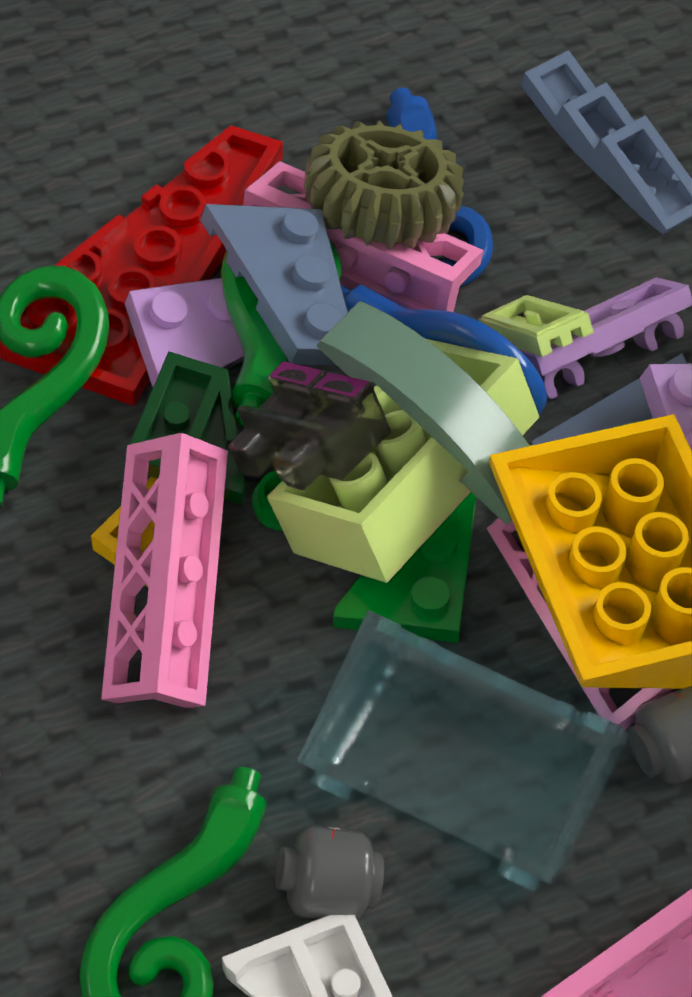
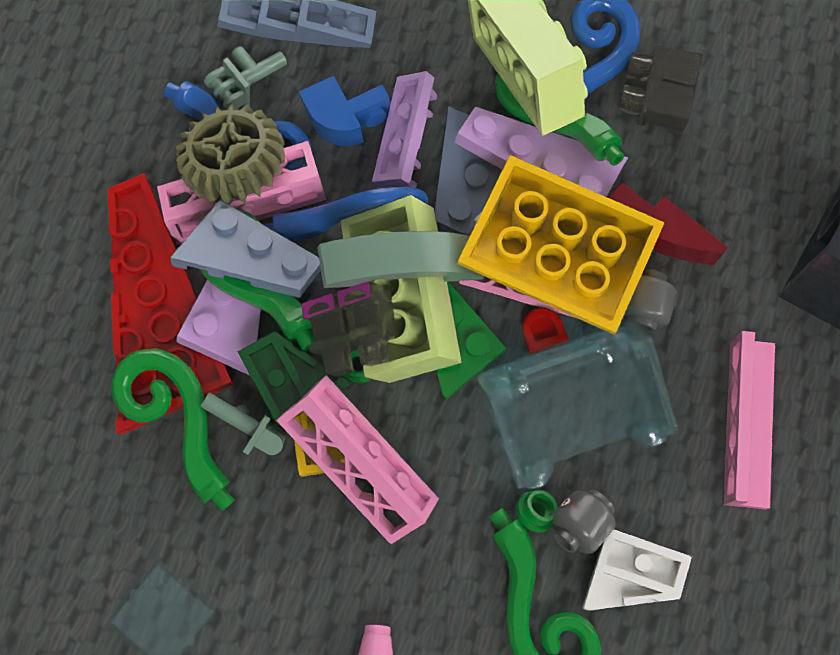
camera: 40 degrees left, 20 degrees up
yellowish green tile [479,295,594,357] -> none
none -> sand green arm [200,392,285,455]
none -> sand green arm [204,47,287,110]
none -> blue brick [299,76,390,146]
none -> green plate [516,490,558,533]
none -> red tile [522,308,569,355]

